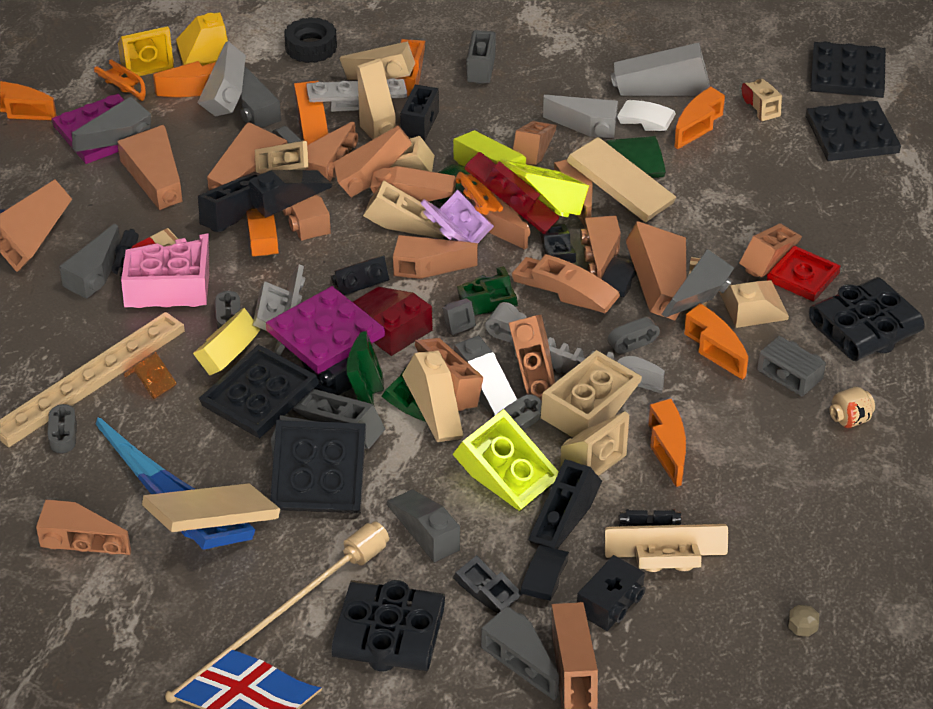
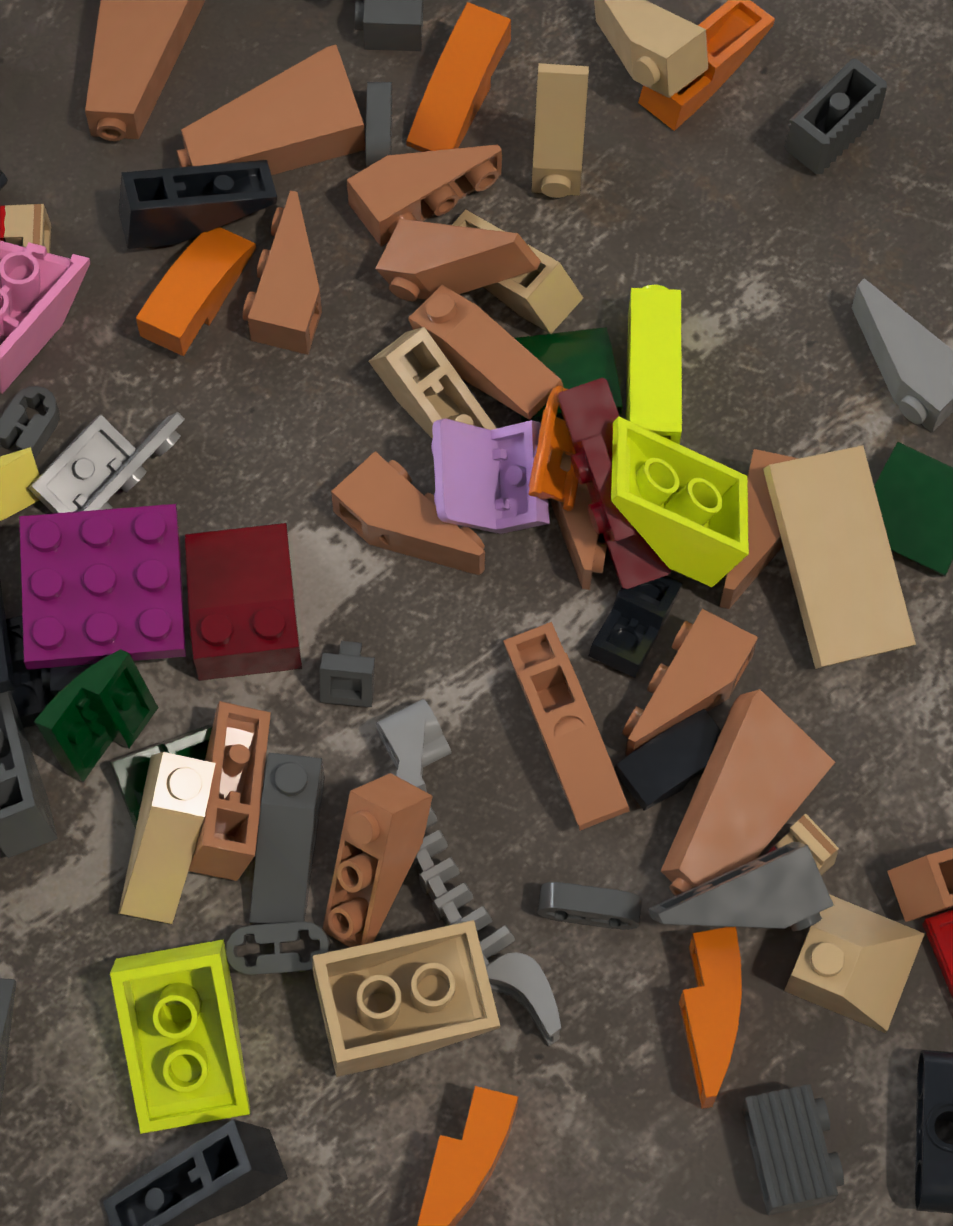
camera: 35 degrees right, 25 degrees up
black slope [249,170,332,218] -> none
tan slope [255,141,308,174] -> none
light grey bracket [306,78,407,112] -> none
black hinge [331,255,390,295] -> none
black brick [400,84,439,141] -> none
dark green slope [457,266,518,315] -> none
nougat slope [513,121,557,166] -> none
tan slope [560,412,629,476] -> none

